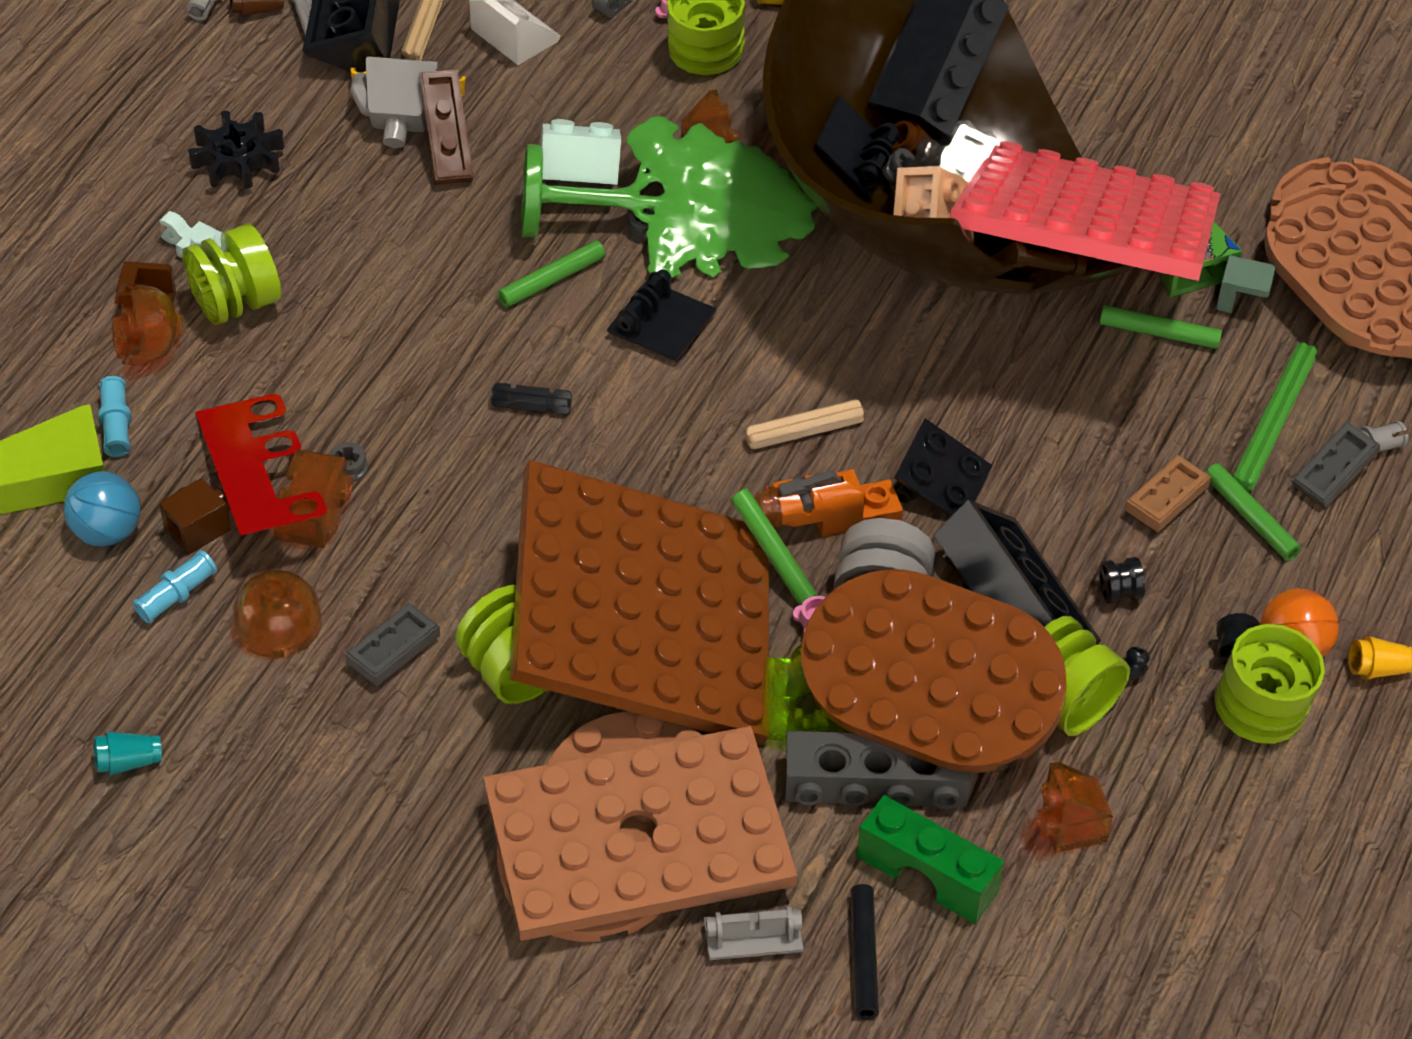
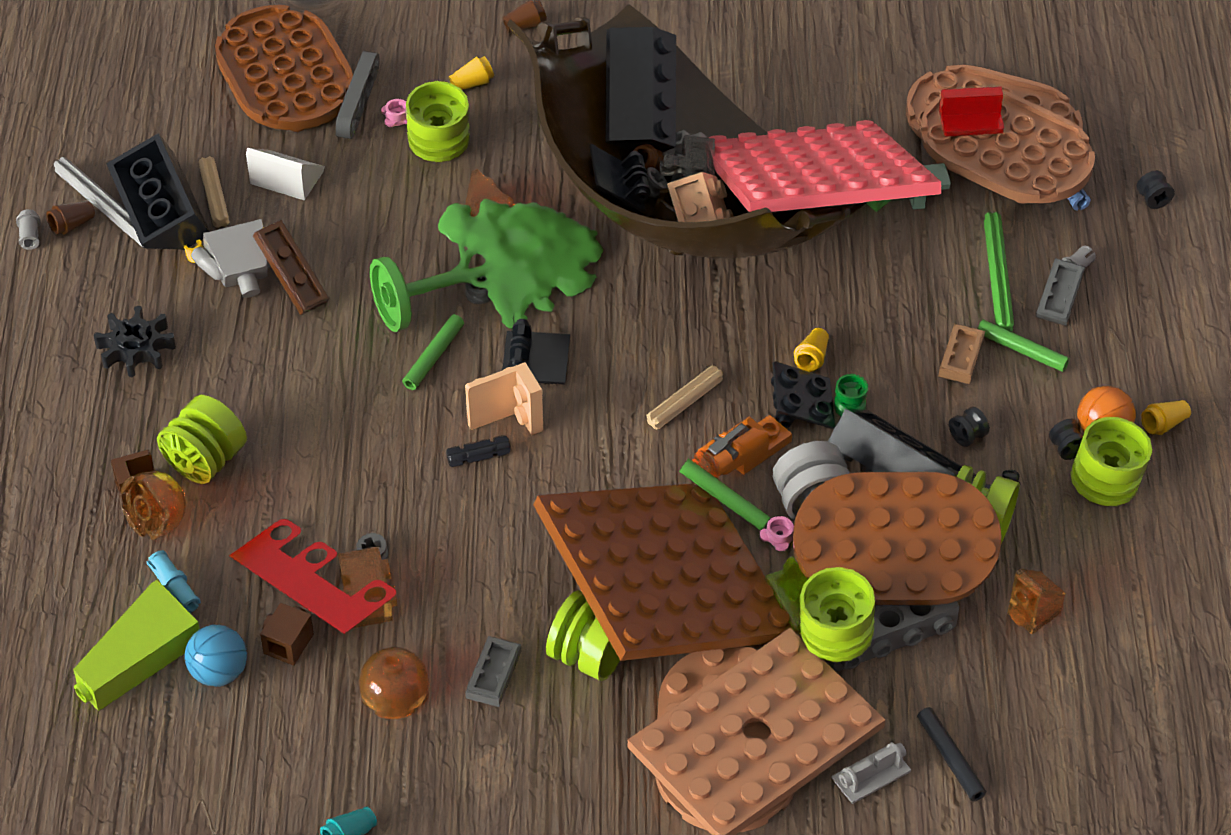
camera: 25 degrees left, 0 degrees up
medium azure pin [132,550,217,624] -> none
light aqua plate [160,211,222,259] -> none
light aqua slope [540,119,621,185] -> none
green arch [856,795,1004,924] -> none
bright green piece [1100,305,1222,349] -> none
none -> light nougat bracket [465,362,543,435]
none -> yellow cone [794,328,829,372]
none -> lime wheel [800,567,875,662]
none -> green wheel [834,374,868,417]
none -> red panel [939,86,1004,136]

